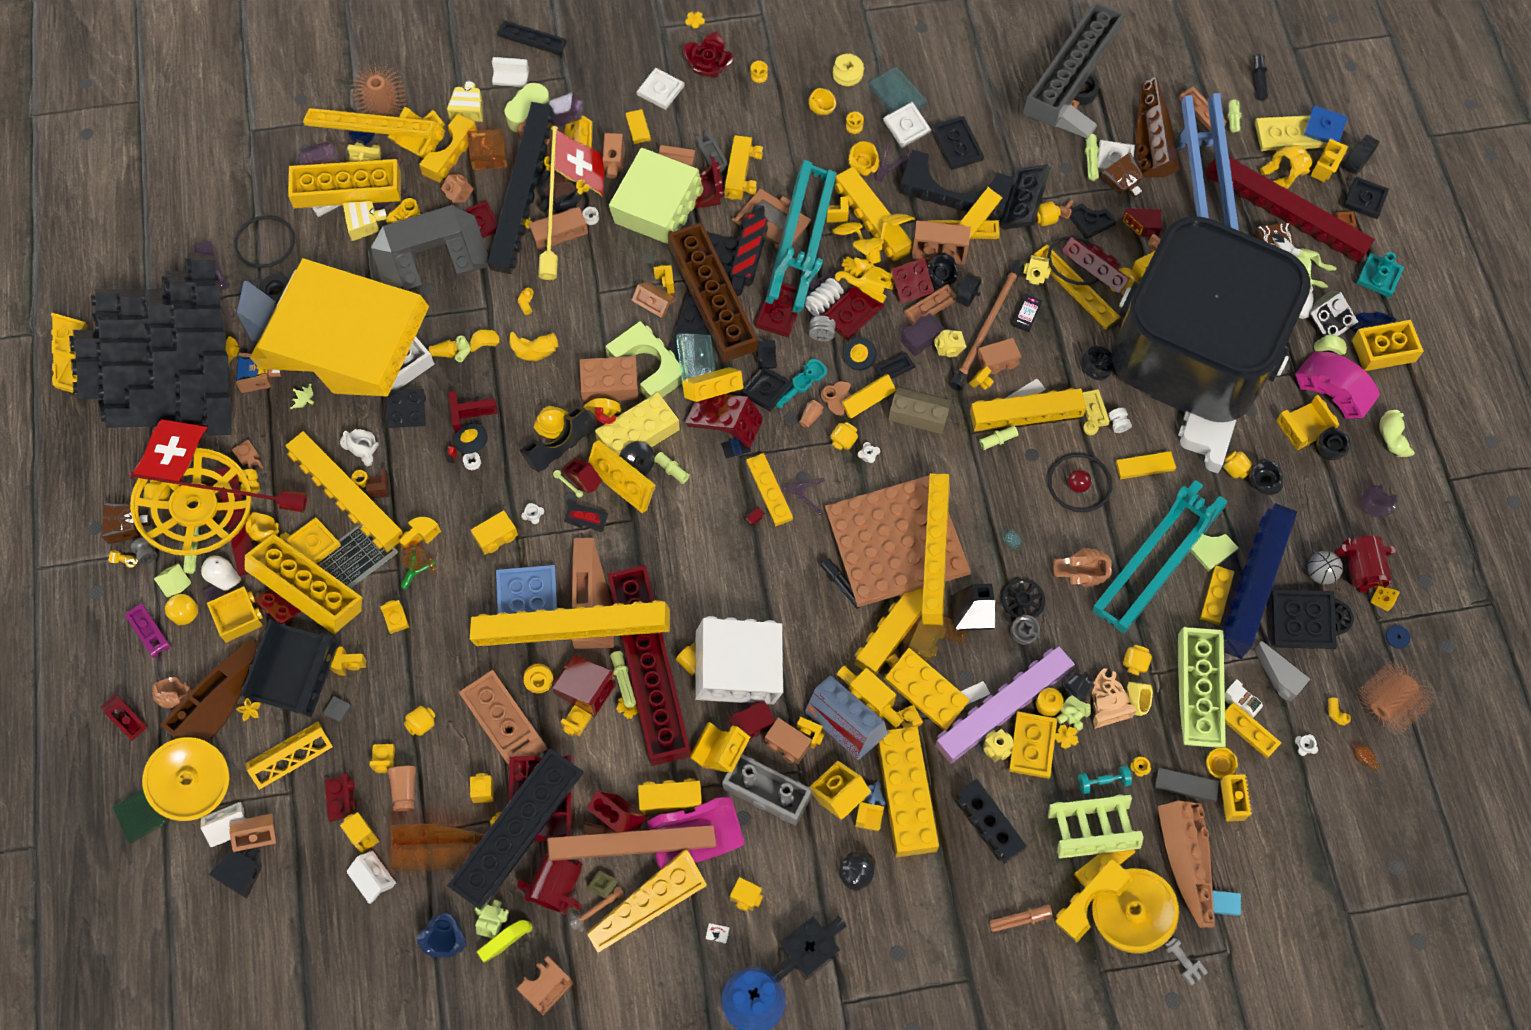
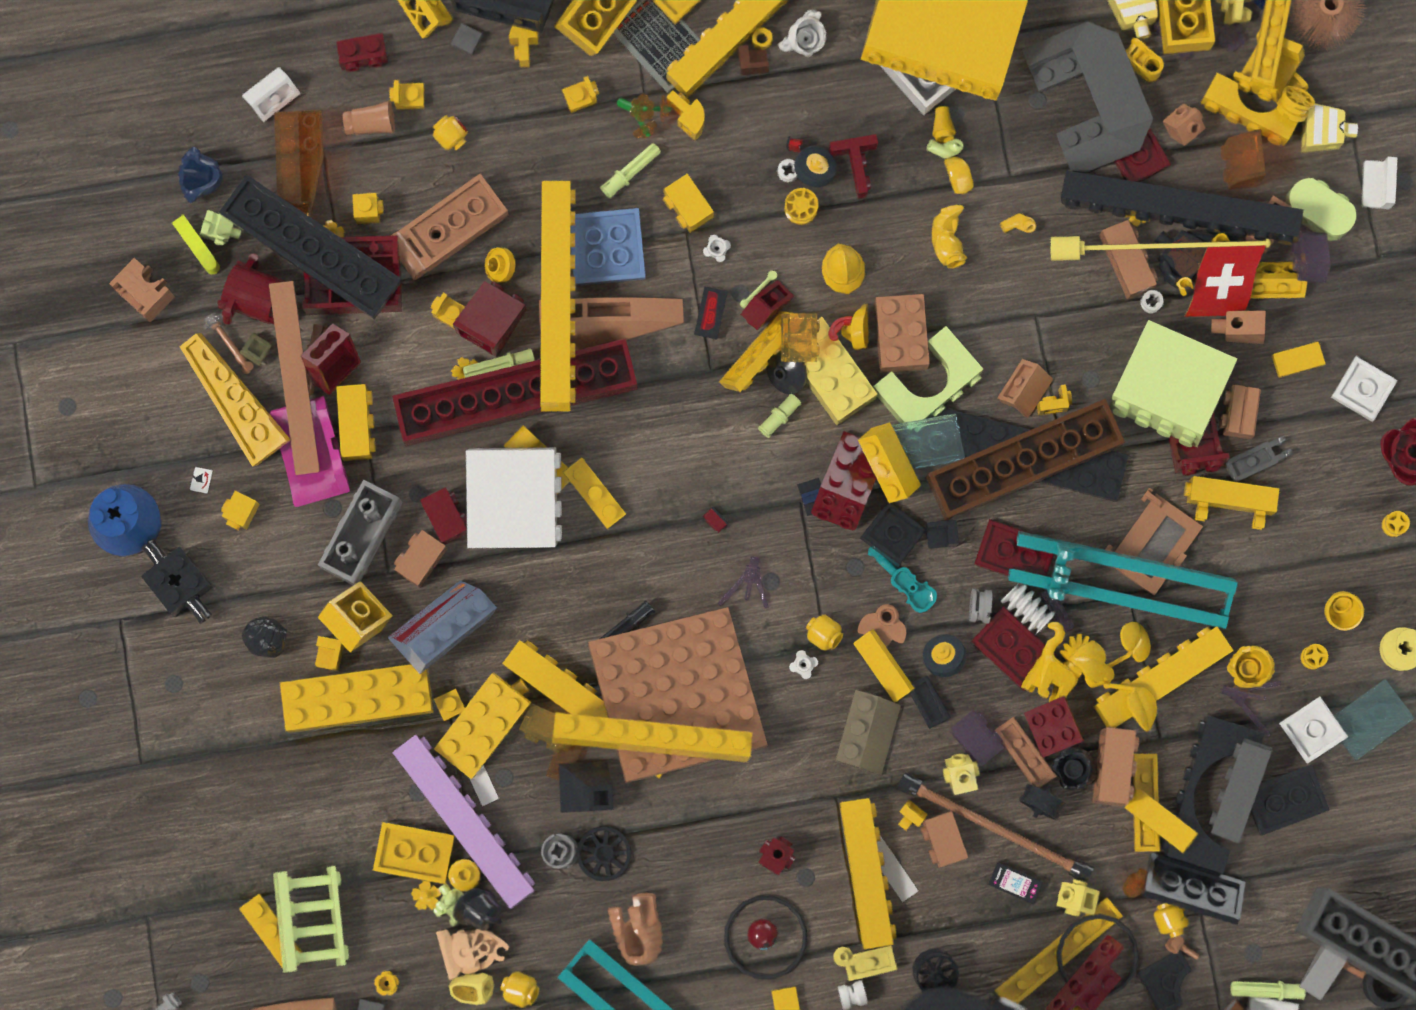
camera: 90 degrees right, 15 degrees up
yellow brick [340,812,380,854] -> none
black hinge [386,389,426,428] -> none
black arch [519,405,597,472] -> none
yellow panel [689,722,750,773] -> none
black hinge [728,204,768,296] -> none
yellow plate [746,453,793,527] -> none
yellow bracket [797,717,824,749] -> none
nougat cone [799,400,824,429] -> none
yellow panel [826,197,849,222] -> none
yellow brick [837,666,904,729] -> none
medium blue piece [864,781,887,805] -> none
black brick [955,779,1027,864] -> none
yellowish green pin [979,425,1018,450] -> none
light yellow brick [983,729,1014,762] -> none
nougat axle [989,904,1053,932] -> none
clear light blue hose [1002,529,1024,551] -> none
yellow arch [1056,859,1133,943] -> none
teal wheel [1078,765,1132,794] -> none
yellow dish [1092,868,1179,953] -> none
none -> yellow plate [563,457,626,529]
none -> yellowish green axle [600,143,661,198]
none -> dark red brick [758,836,796,876]
none -> clear yellow brick [781,313,820,362]
none -> yellow wheel [785,188,818,225]
none -> clear orange cylinder [1122,868,1147,898]
none -> dark grey brick [1209,738,1273,843]
none -> yellow wheel [1276,86,1315,122]

